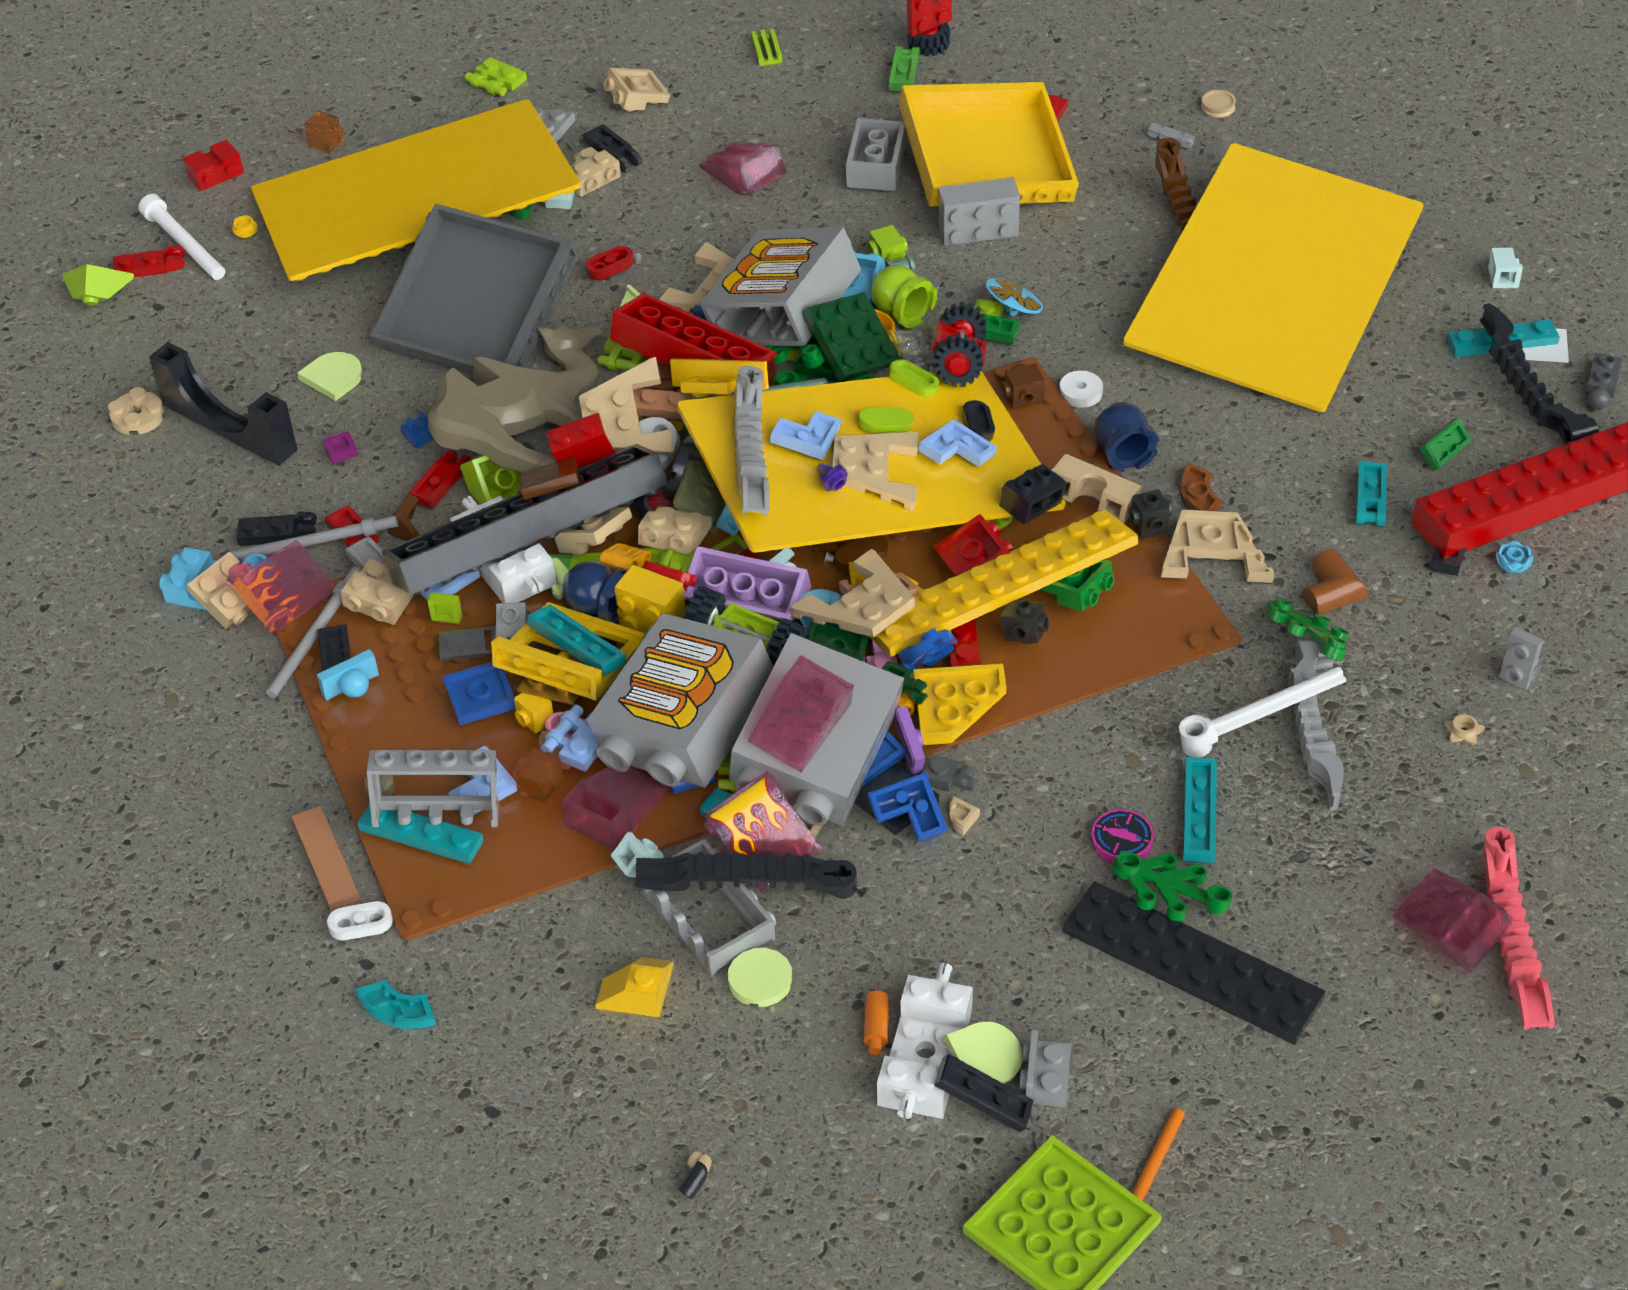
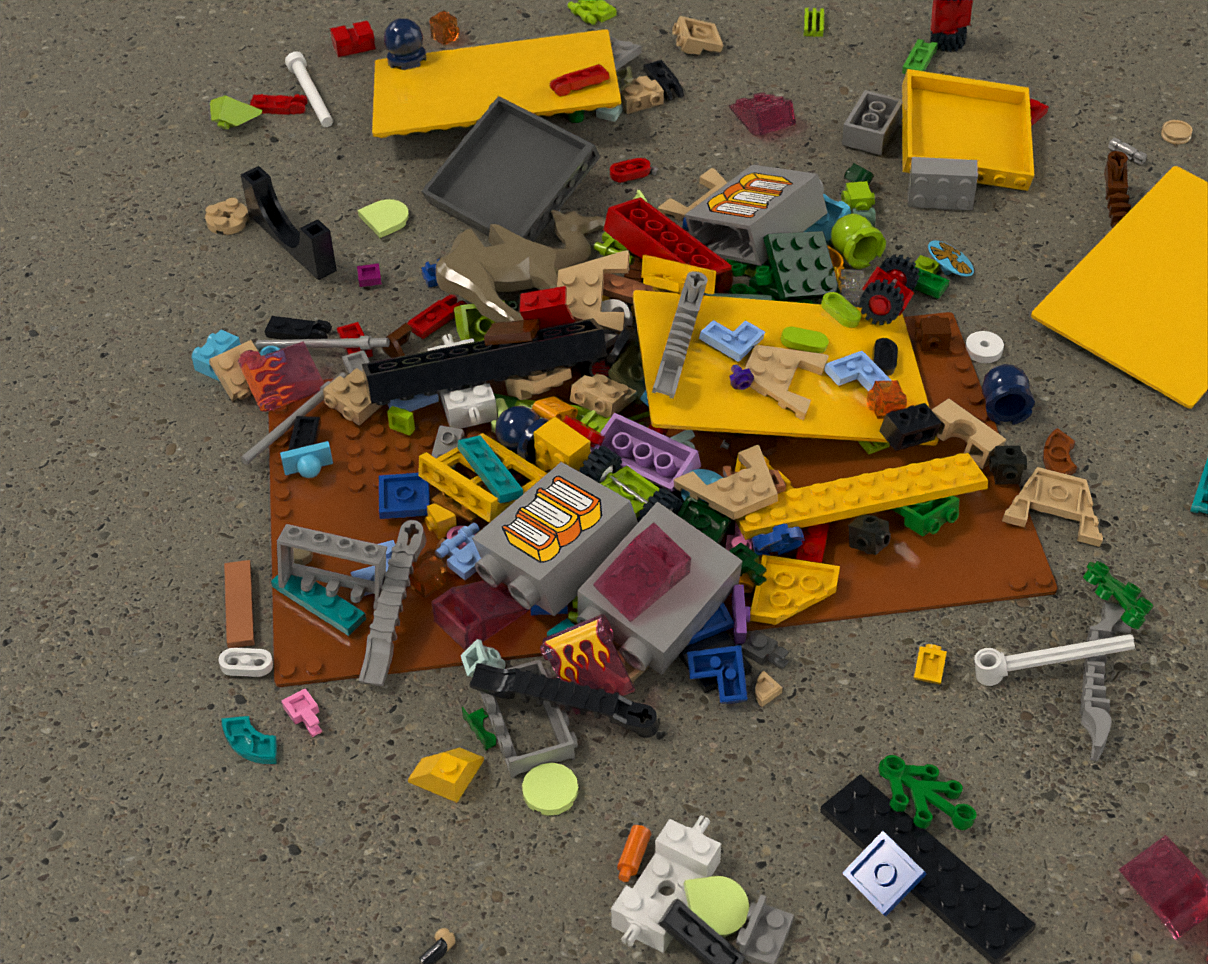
camera: 15 degrees right, 0 degrees up
yellow plate [232,215,258,238] -> none
flat silver piece [439,626,496,661] -> none
red plate [934,514,1014,577] -> none
tile [1091,809,1154,863] -> none
teal plate [1183,757,1217,863] -> none
dark orange brick [1302,549,1368,615] -> none
none -> bright pink plate [281,688,322,737]
none -> light grey piece [358,520,426,687]
none -> dark blue tile [384,18,427,70]
none -> green piece [462,706,496,751]
none -> red hinge [549,64,610,96]
none -> plate [843,831,927,917]
none -> dark green plate [844,163,875,185]
none -> clear orange brick [867,380,907,419]
none -> yellow bracket [914,644,947,685]

